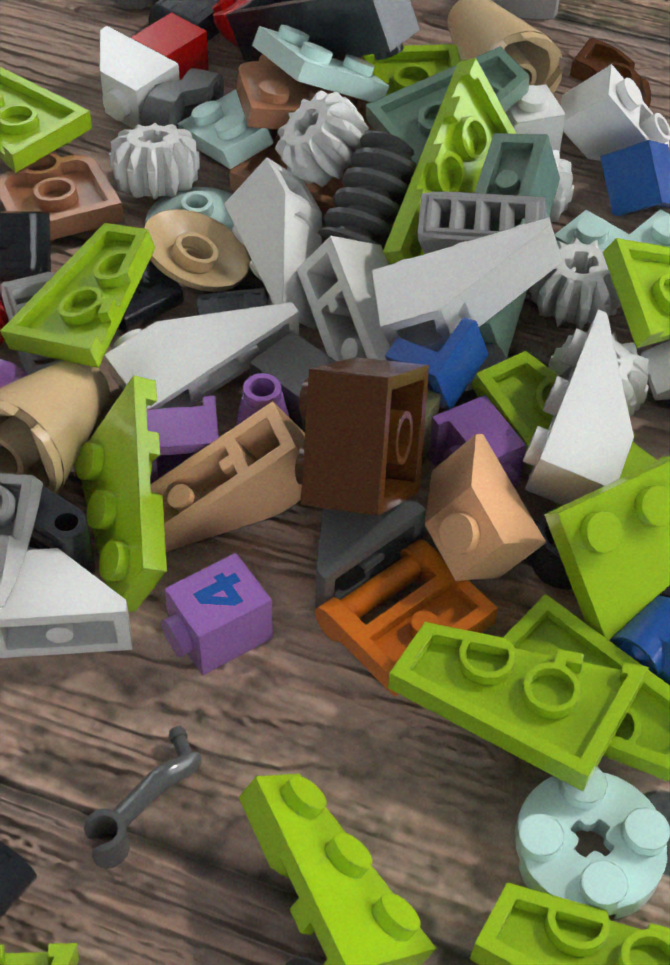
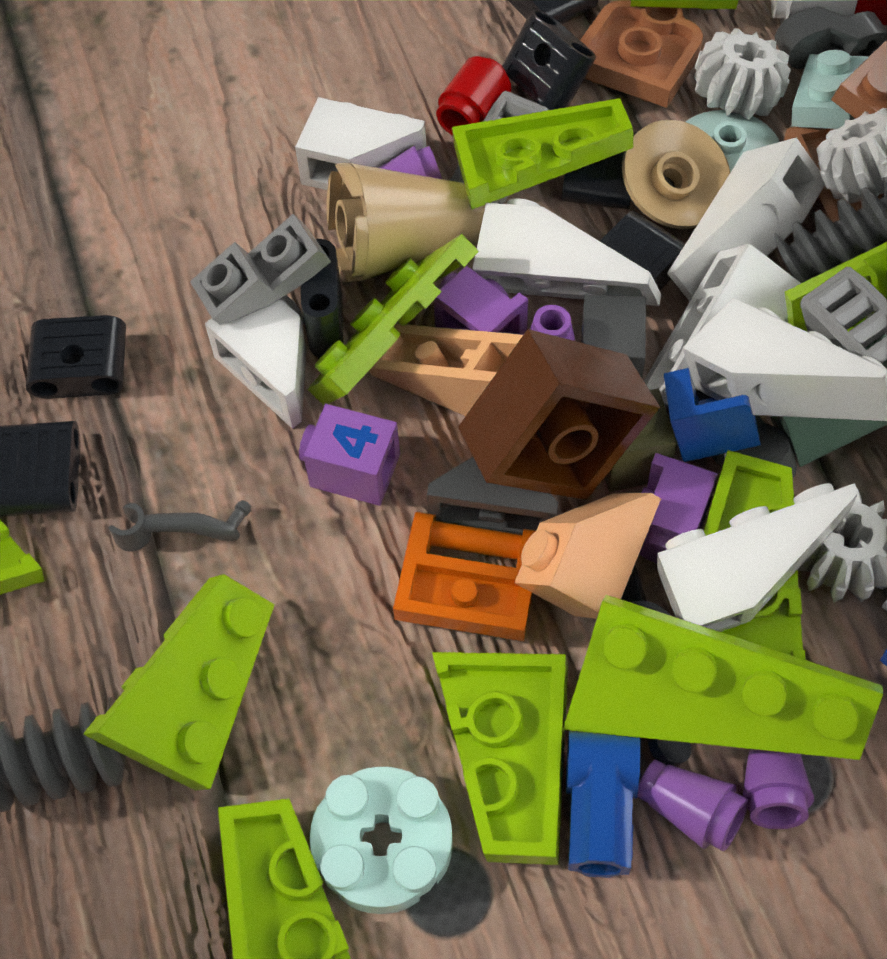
camera: 55 degrees right, 10 degrees up
lime wing [388,622,649,792] -> none

